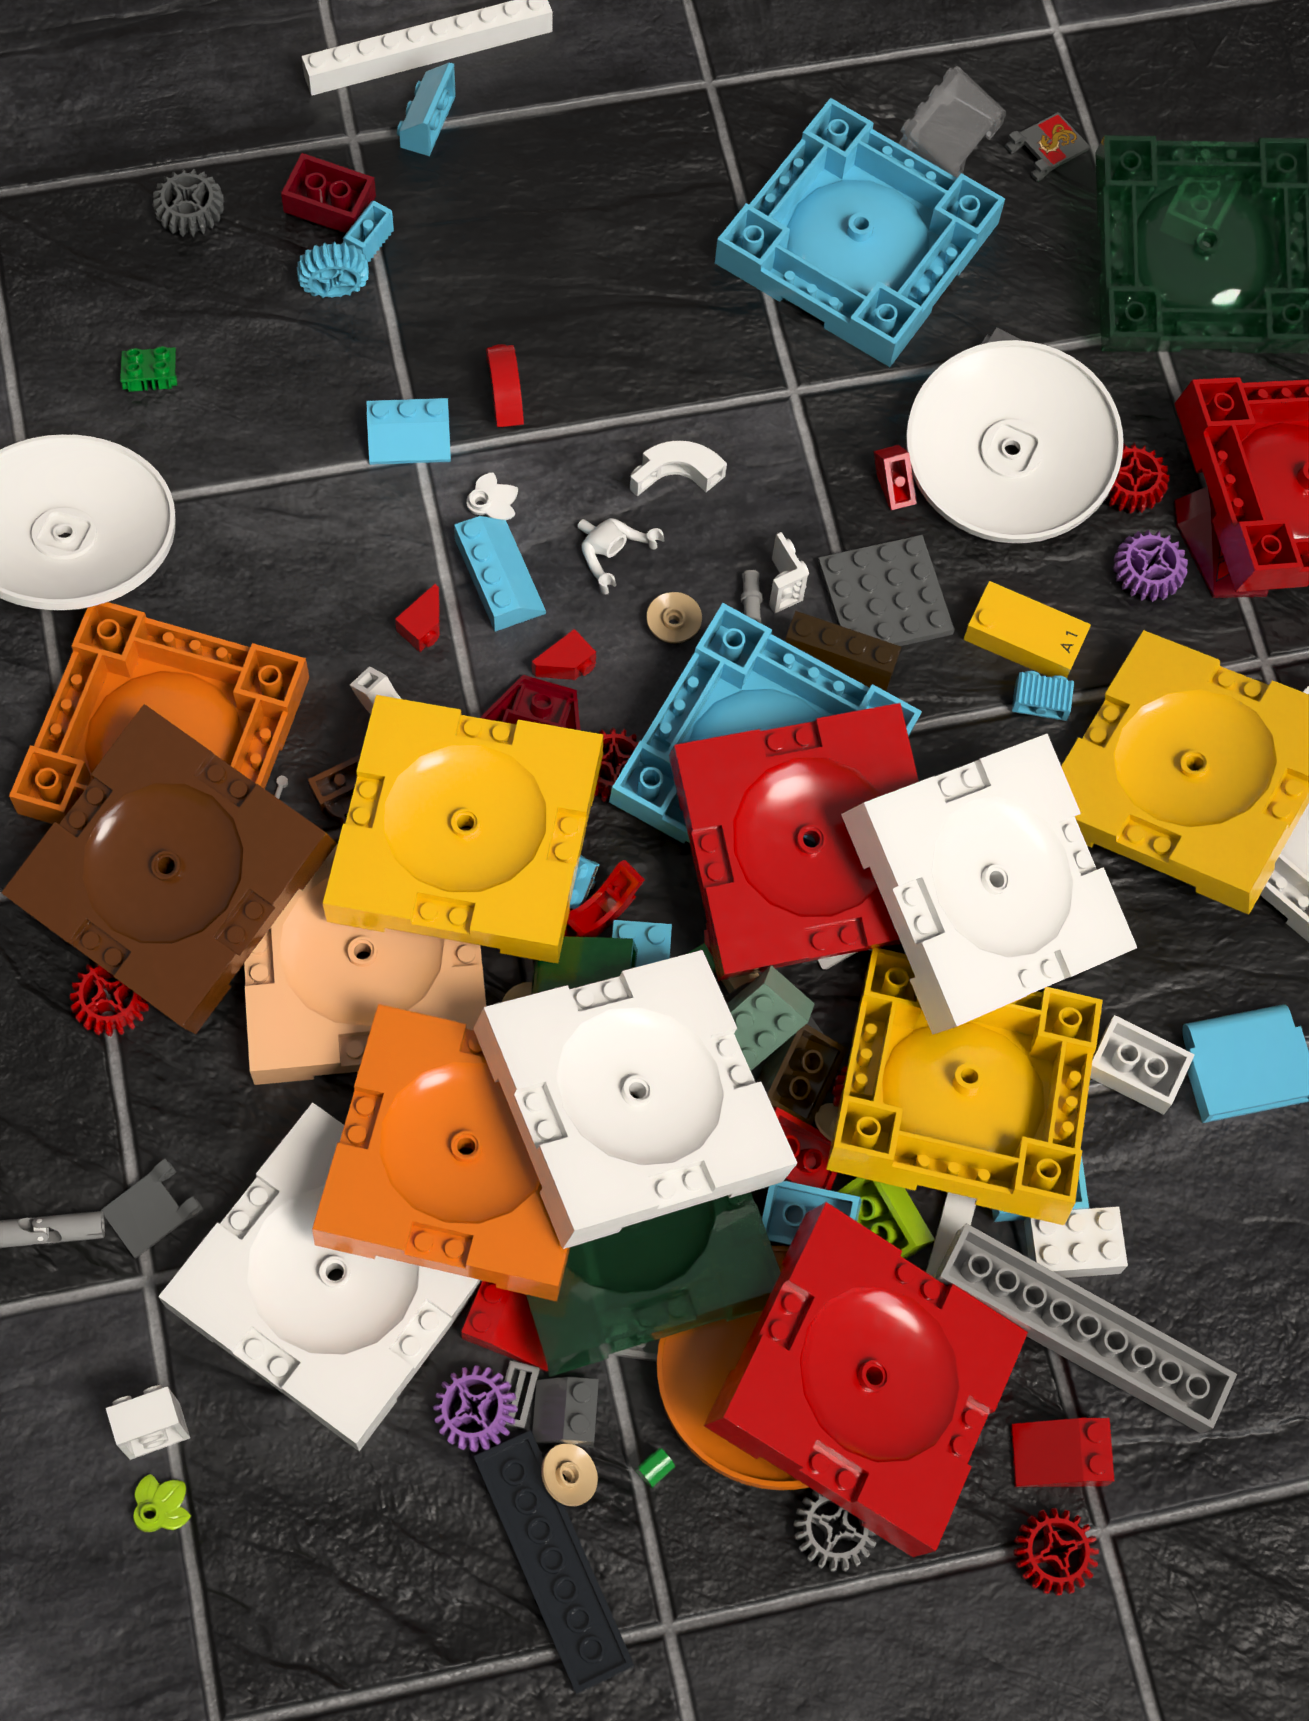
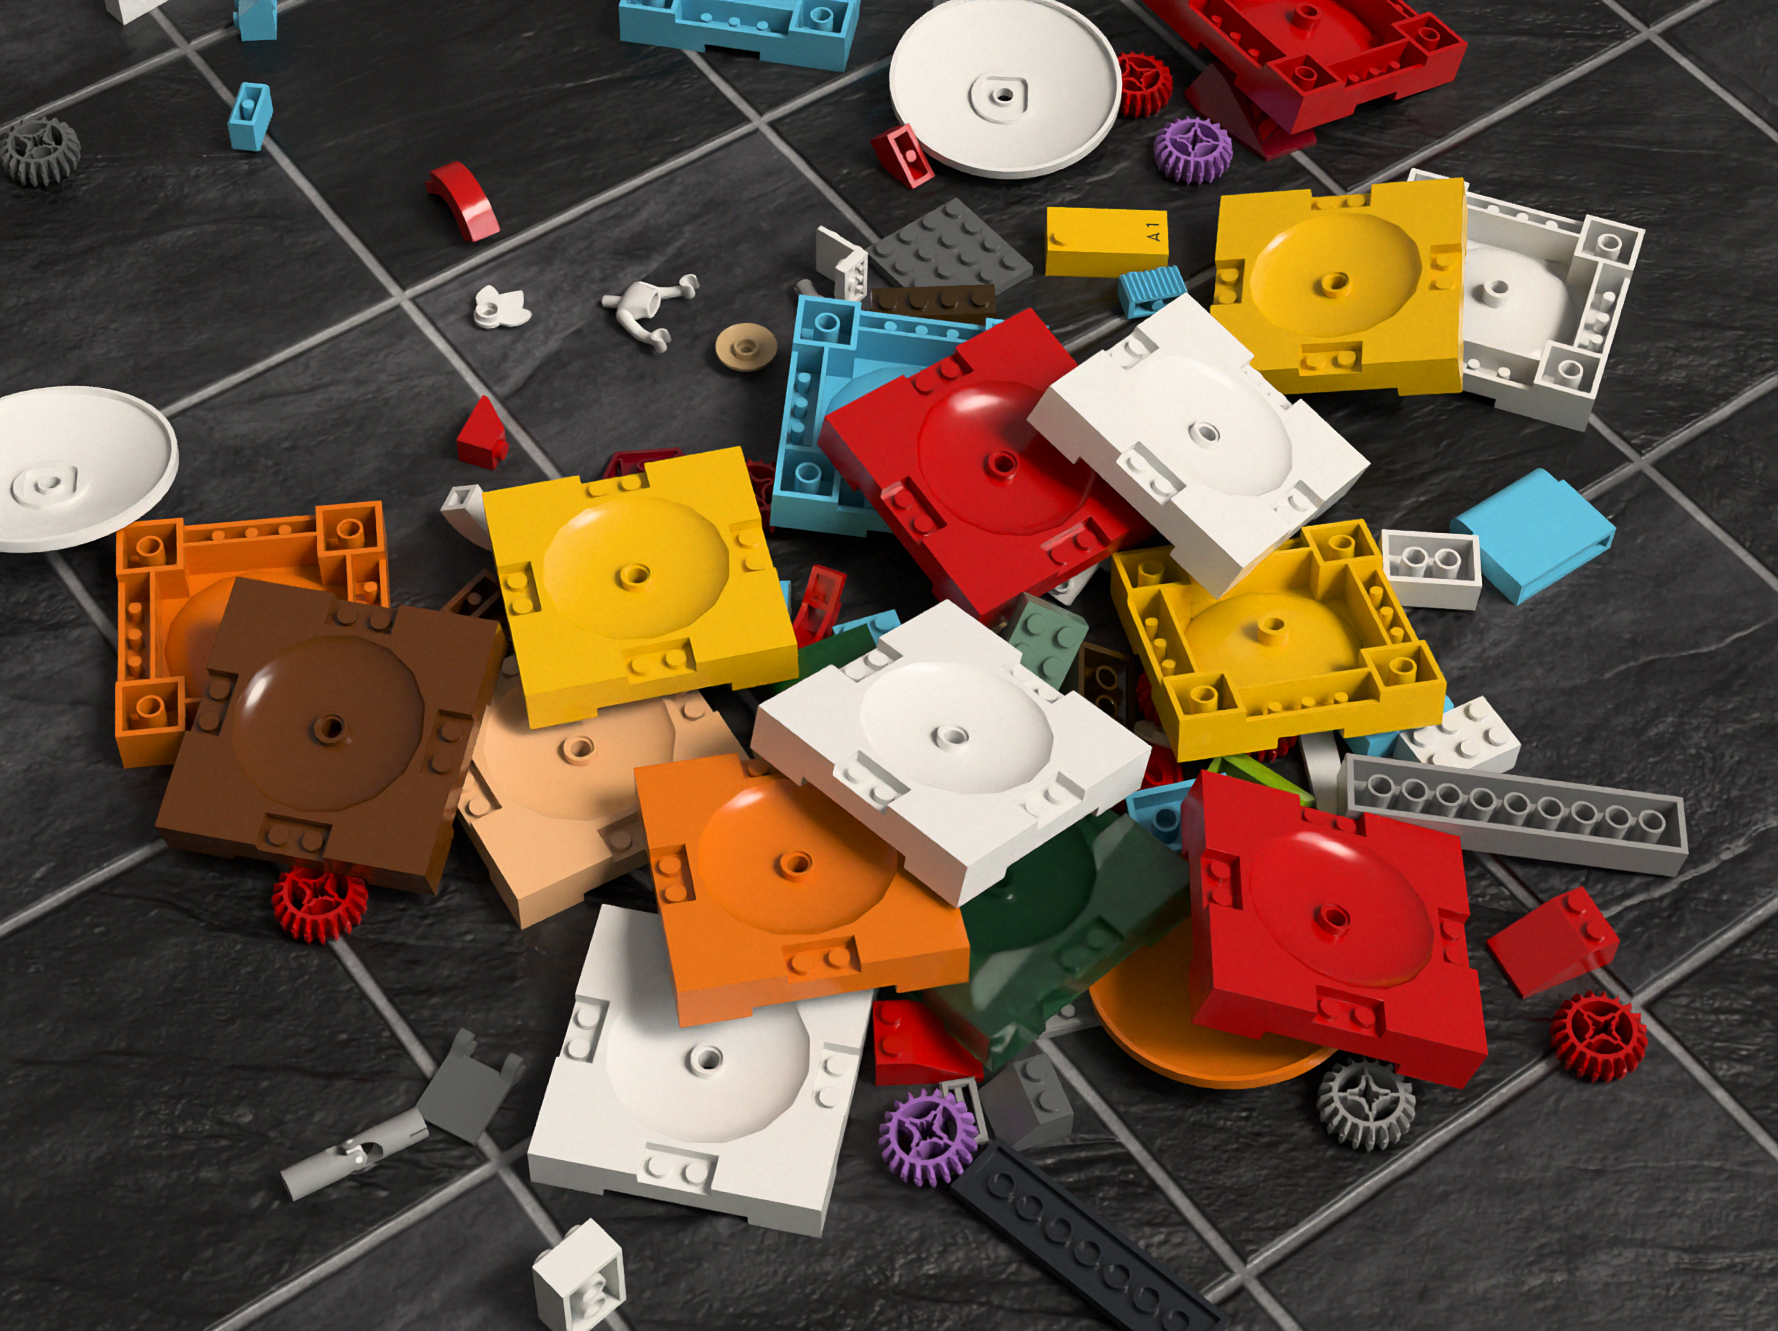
camera: 20 degrees left, 15 degrees down
green hinge [120,346,178,392] -> none
dark red brick [281,153,376,233] -> none
medium azure gear [297,242,369,299] -> none
medium azure slope [367,398,451,465] -> none
medium azure slope [454,516,546,632] -> none
red slope [532,629,596,680] -> none
tan dish [542,1444,598,1506] -> none
white arch [630,441,727,496] -> none
green brick [635,1448,675,1488] -> none

